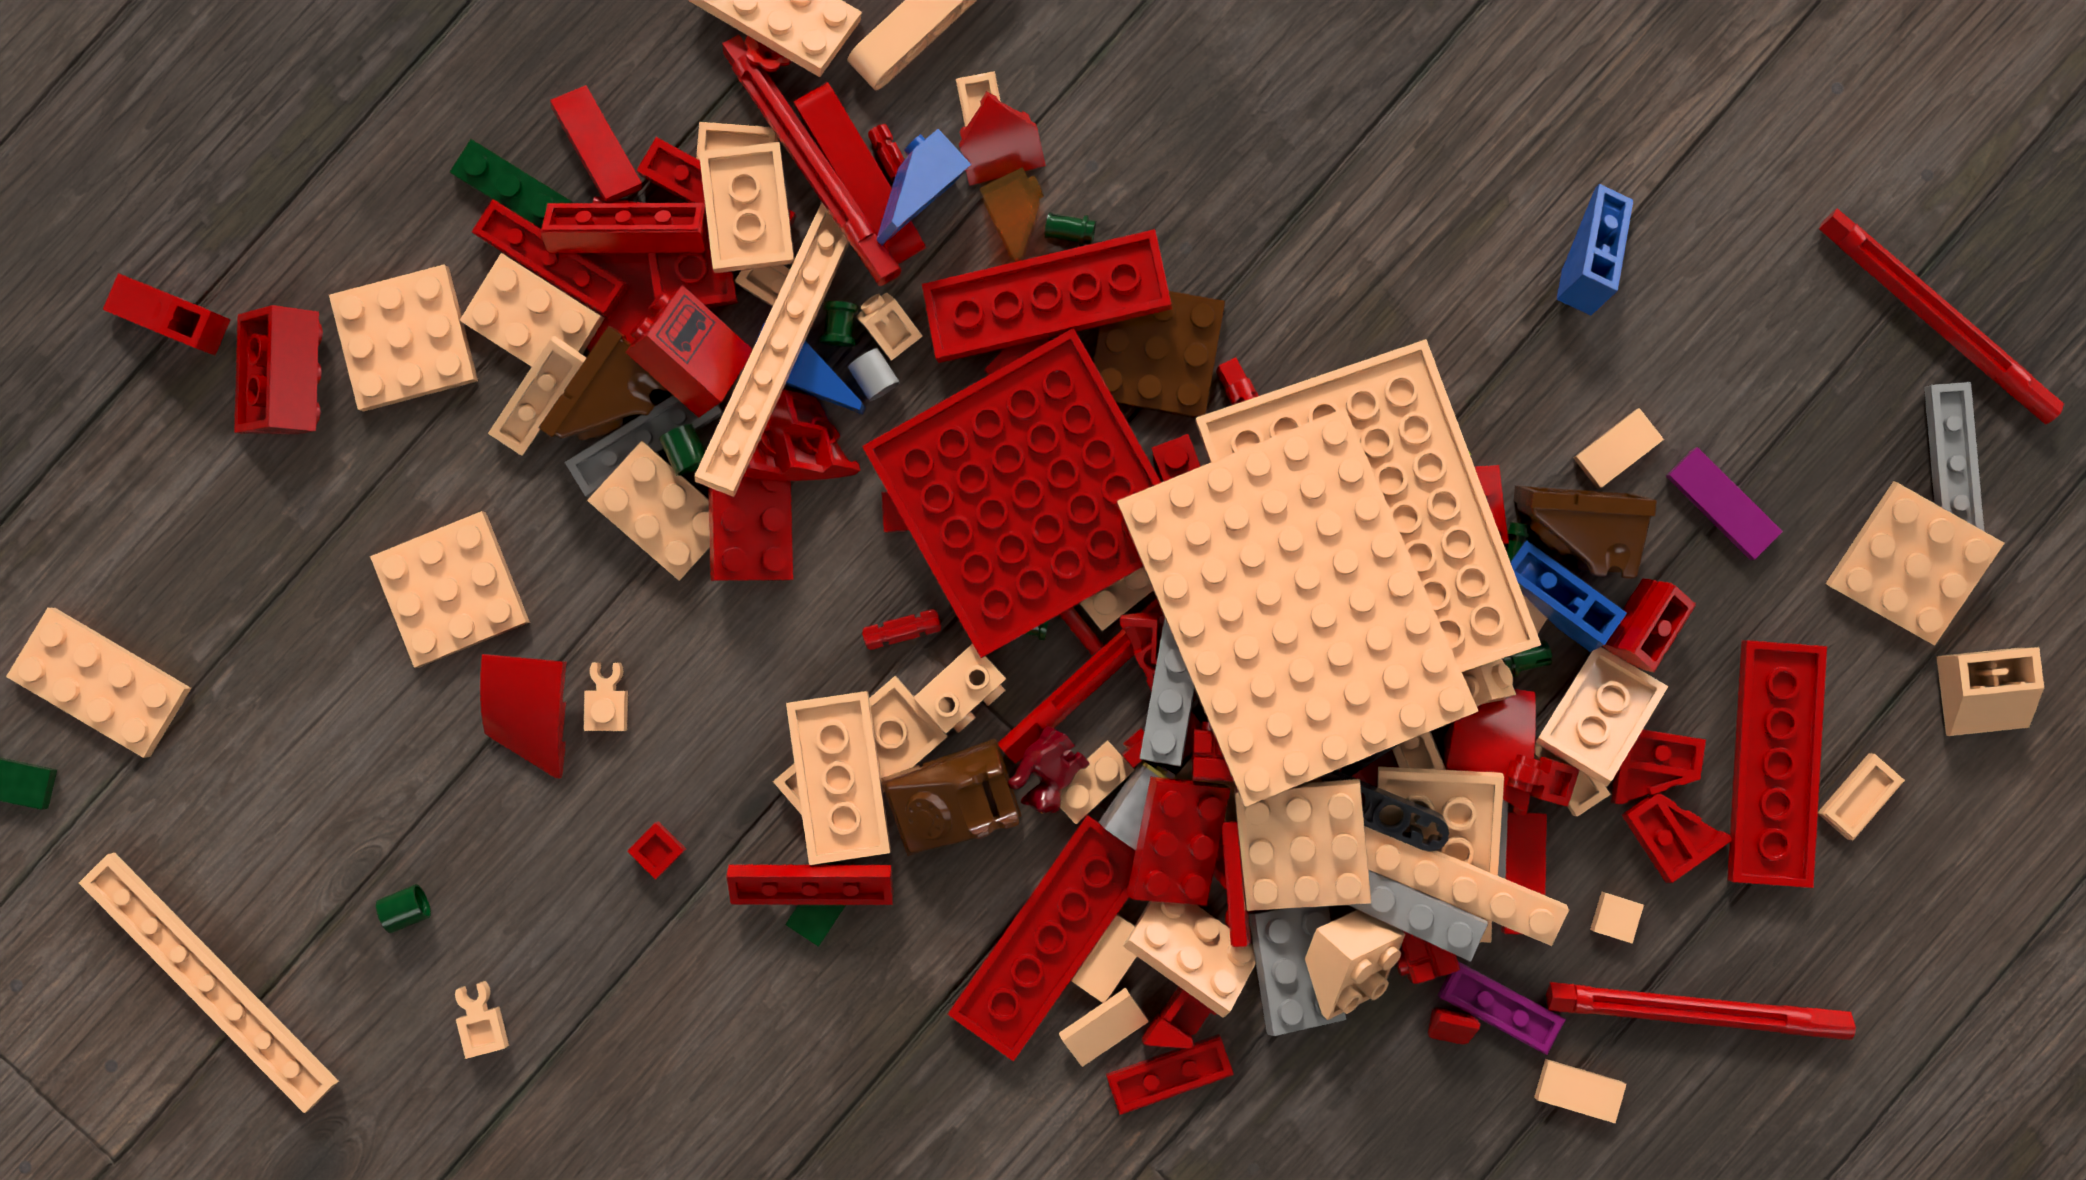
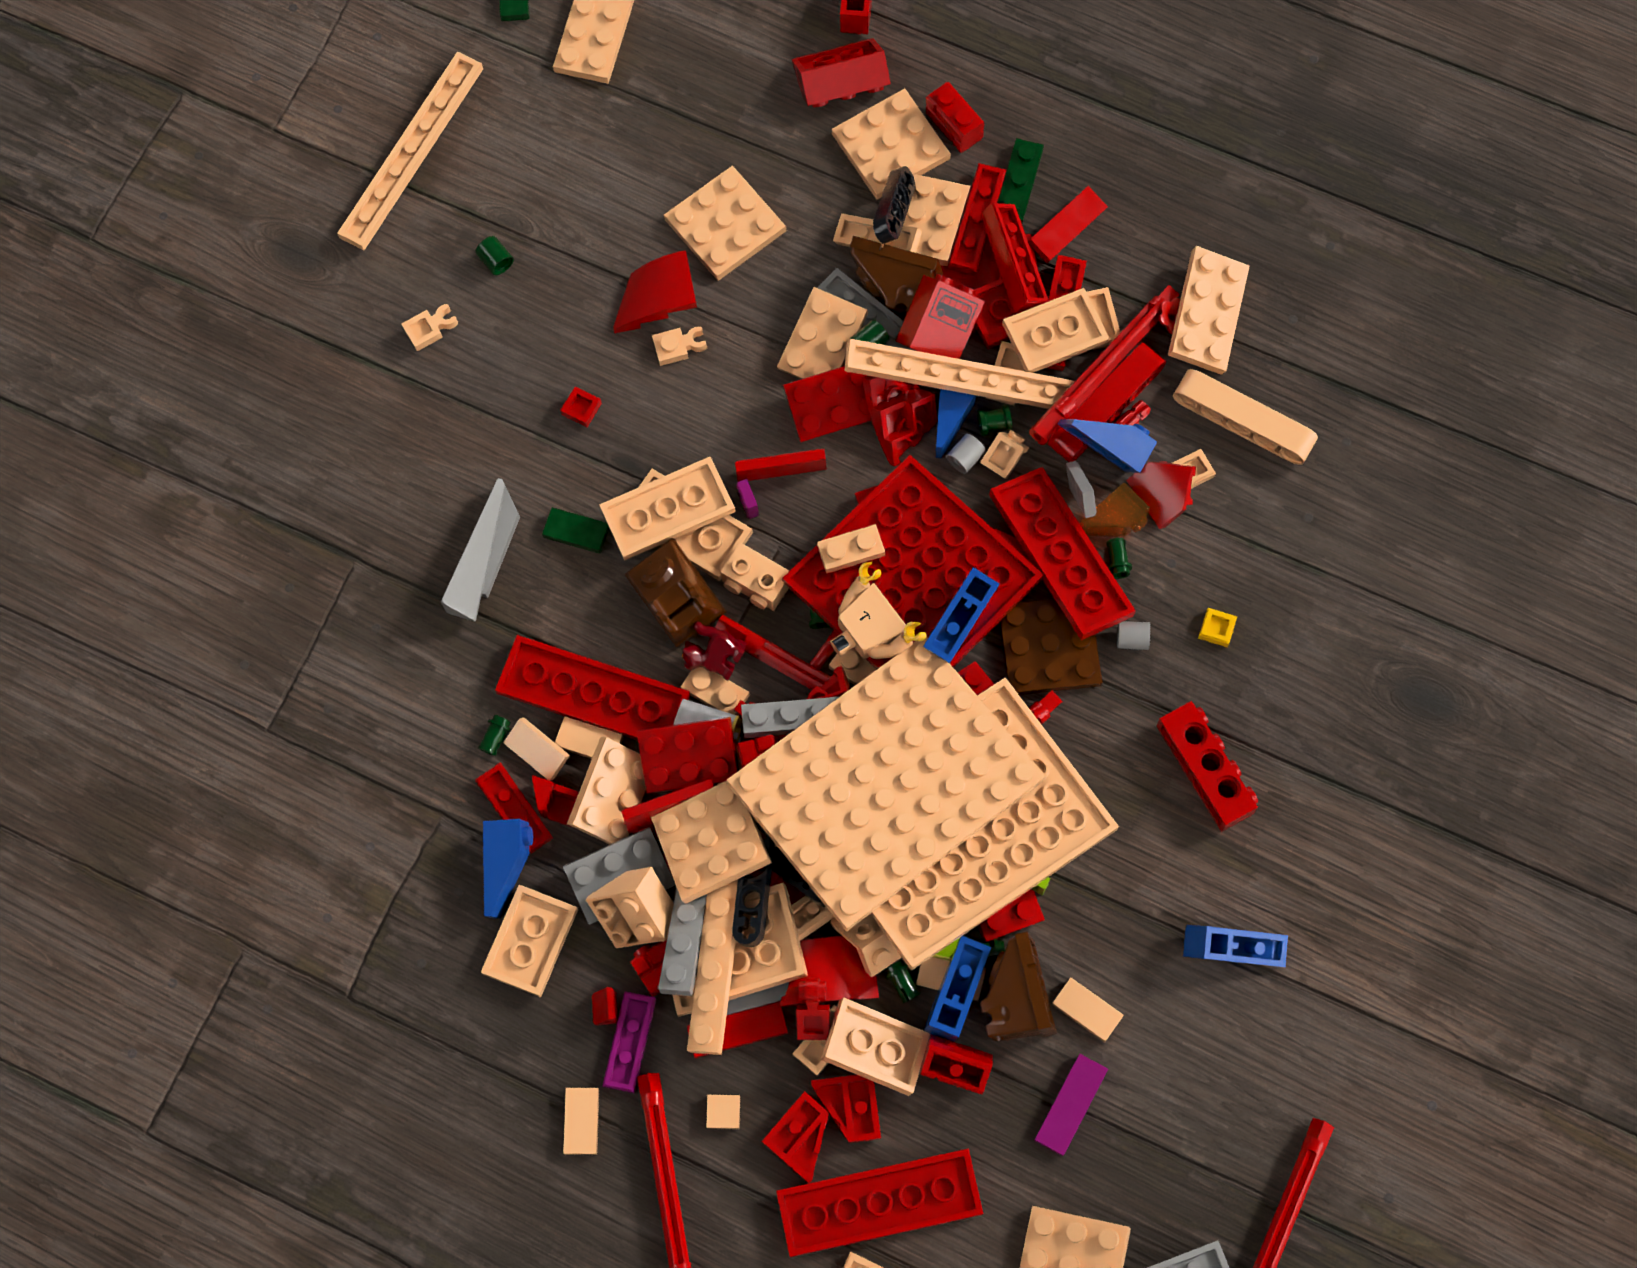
camera: 80 degrees right, 15 degrees down
red plate [726,864,894,905] -> none
red axle [862,609,941,650] -> none
none -> light grey wedge [441,478,520,622]
none -> dark green pin [478,715,511,757]
none -> light nougat plate [481,885,578,997]
none -> blue slope [483,819,533,919]
none -> red tile [735,449,827,482]
none -> magenta tile [736,479,759,519]
none -> light nougat plate [817,524,885,574]
none -> light nougat torso [830,562,926,659]
none -> black beam [873,166,915,244]
none -> blue slope [923,567,999,664]
none -> red brick [926,82,984,153]
none -> light grey tile [1066,461,1097,518]
none -> light grey beam [1117,621,1150,650]
none -> red brick [1156,701,1258,832]
none -> yellow tile [1198,608,1237,648]

